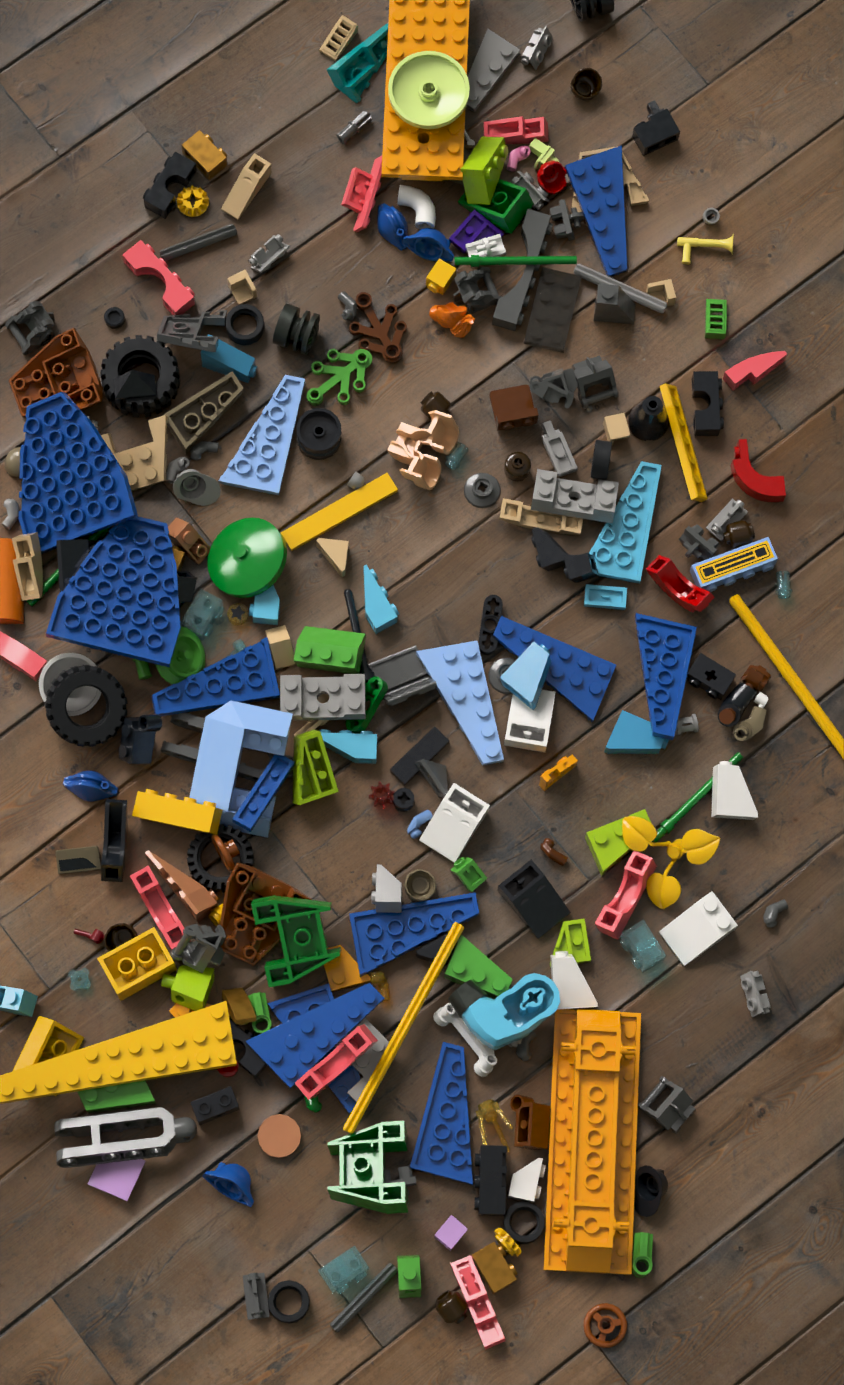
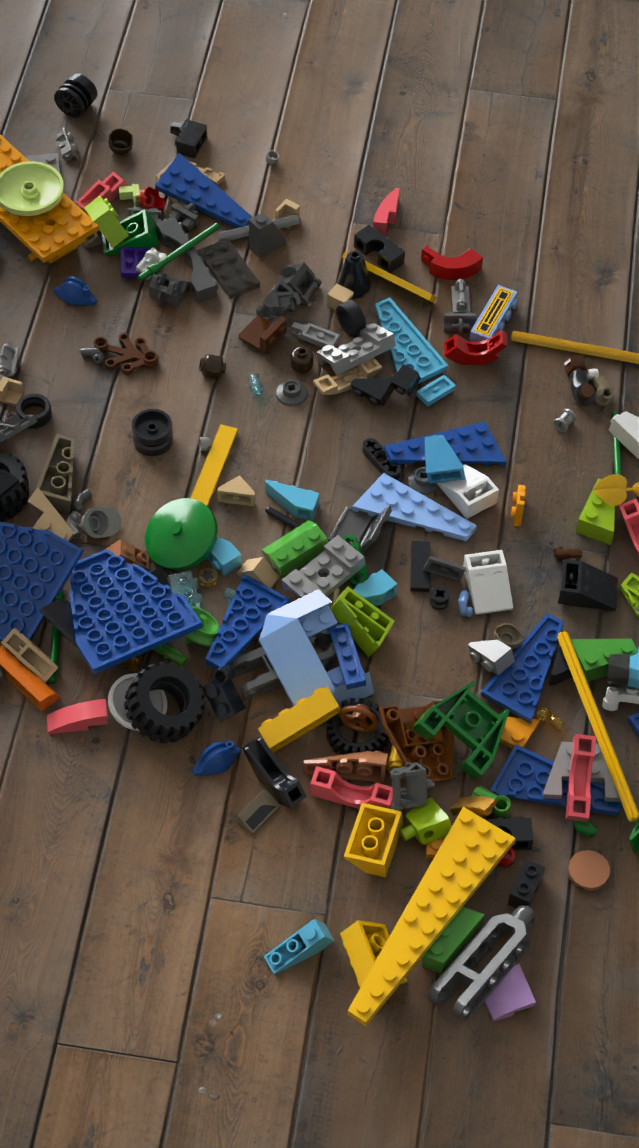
camera: 40 degrees left, 20 degrees down
clear light blue plate [68,968,91,991] -> none
dark red hand [74,929,105,944] -> none
dark brown hair [104,923,138,952] -> none
dark azure slope [201,334,258,383] -> none
blue hat [202,1162,254,1207] -> none
light blue wing [218,375,305,496] -> none
blue wing [245,983,384,1089] -> none
pearl dark grey wheel [273,303,320,355] -> none
bright green plant [307,349,372,406] -> none
coral bracket [341,156,382,232] -> none
clear red gear [369,781,395,809] -> none
light nougat piece [387,410,459,490] -> none
white cylinder [397,185,436,230] -> none
blue hat [402,228,454,262] -> none
yellow brick [426,258,456,295] -> none
orange hair [429,302,475,338] -> none
bright green bracket [451,857,487,892] -> none
bright pink arm [506,146,531,172] -> none
dark azure slope [604,710,669,754] -> none
blue wing [635,613,697,740] -> none
light yellow piece [677,234,734,265] -> none
black brick [686,653,736,700] -> none
bright green slope [704,299,727,339] -> none
dark brown head [723,520,755,549] -> none
clear light blue pin [776,571,792,599] -> none

